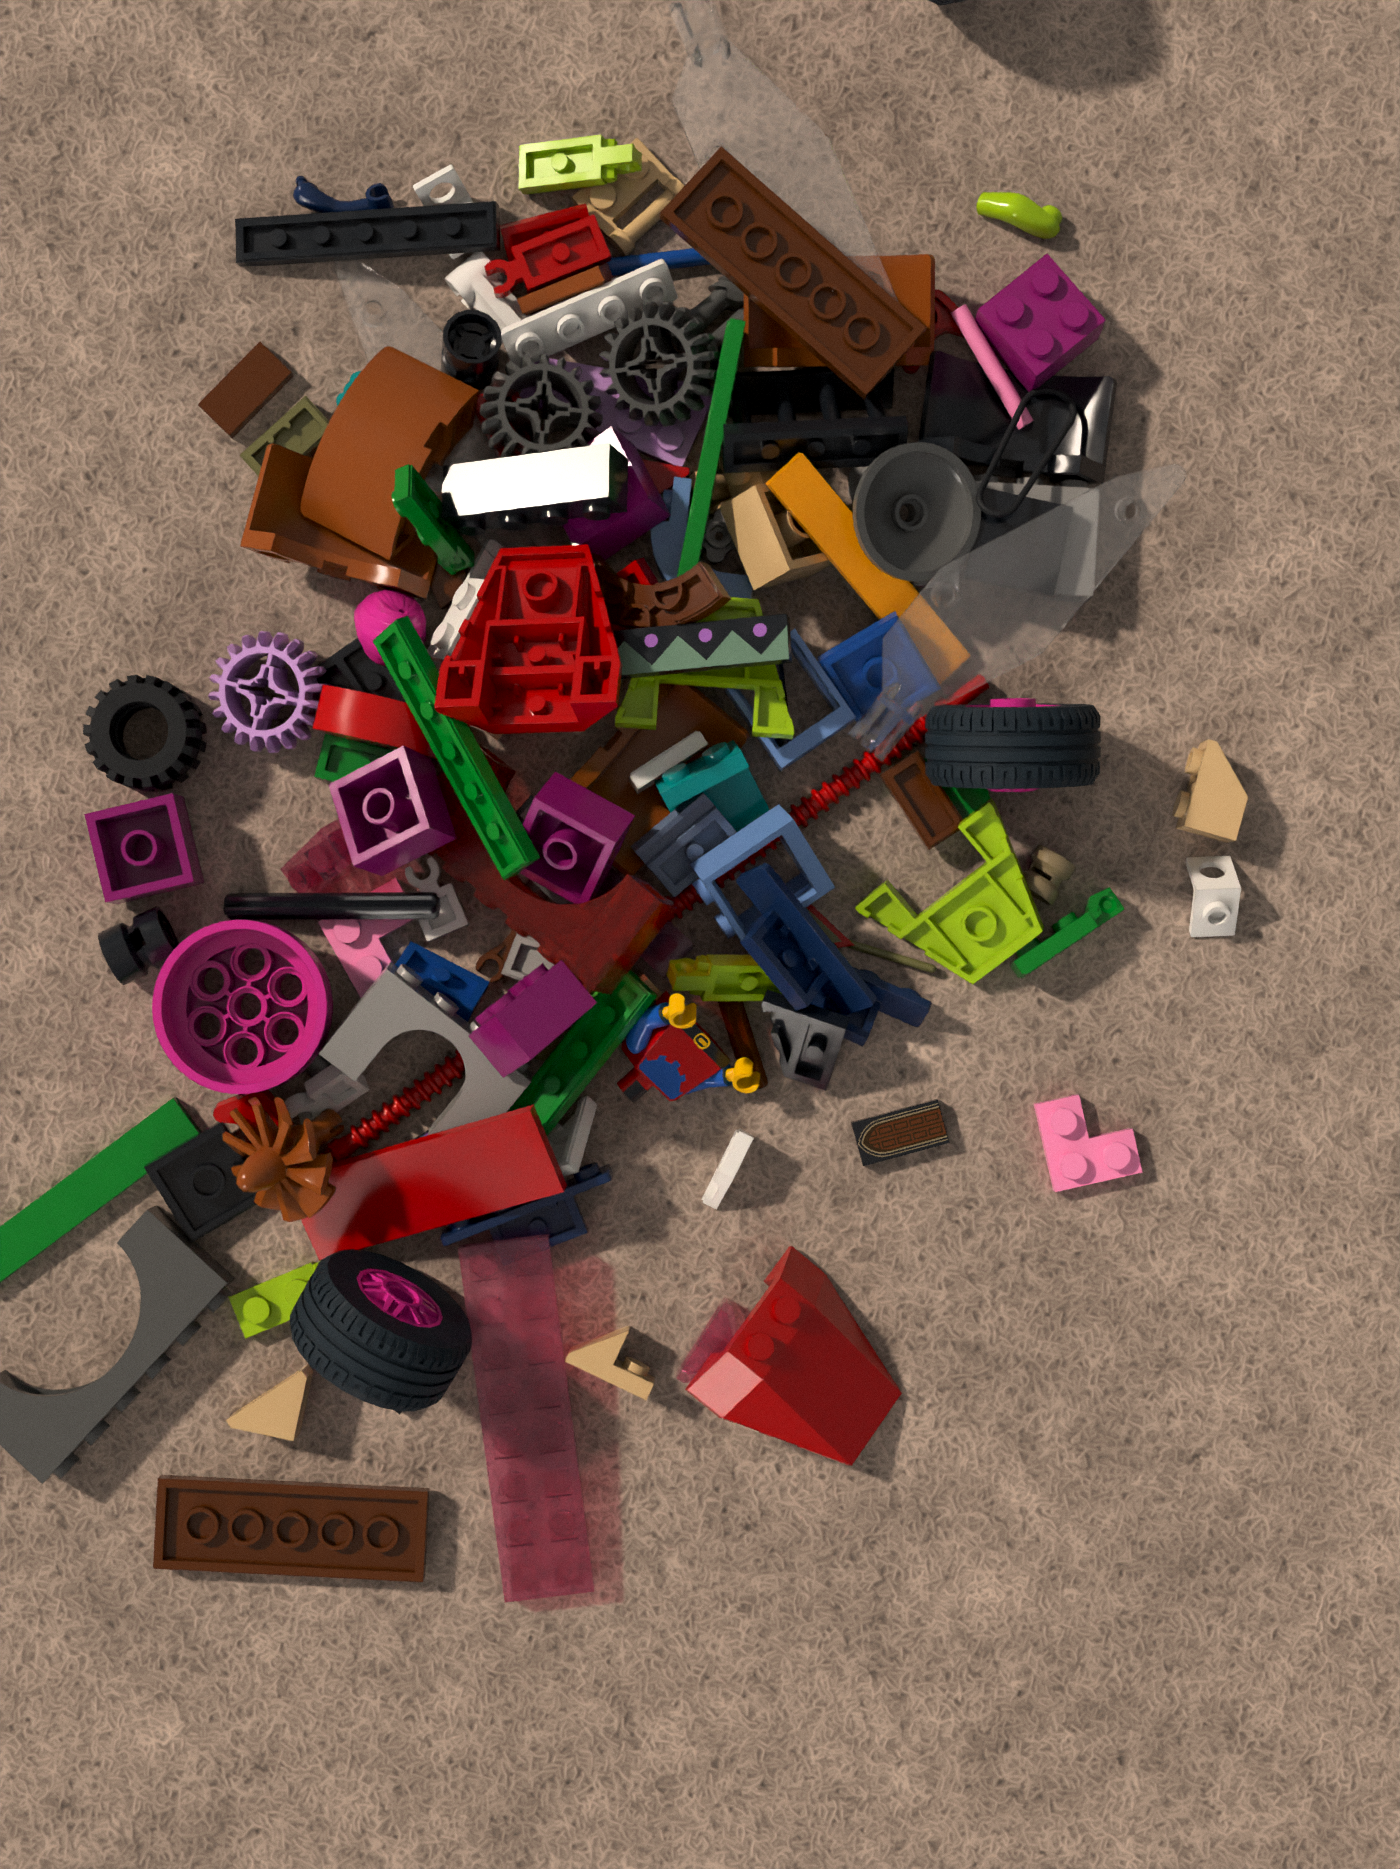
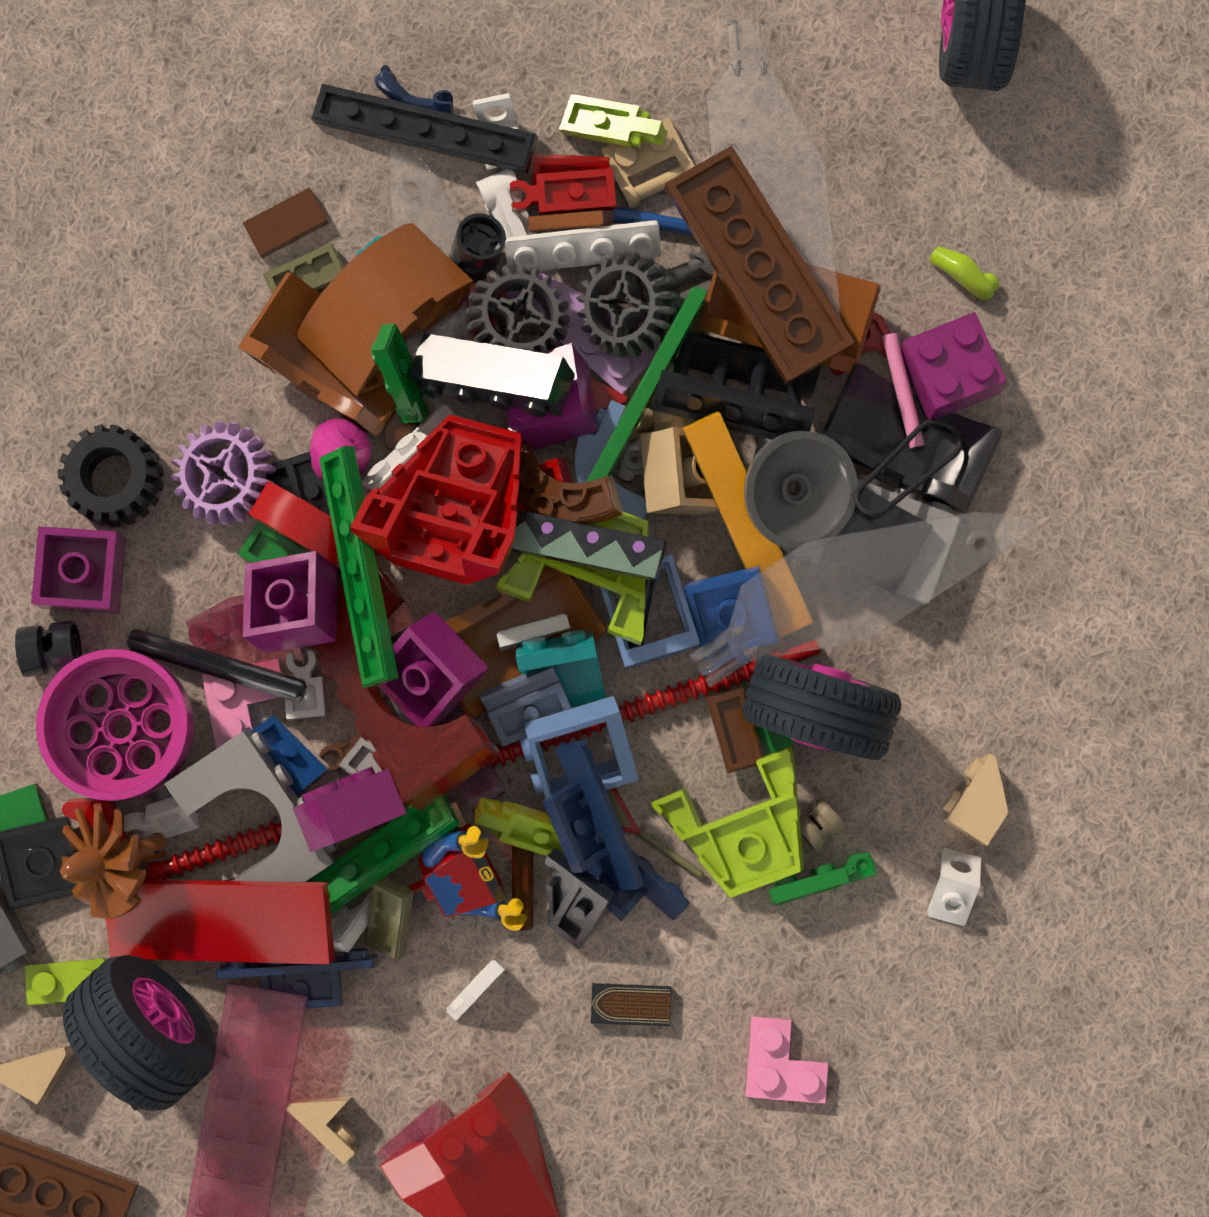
camera: 25 degrees right, 5 degrees down
none -> olive plate [365,877,414,961]

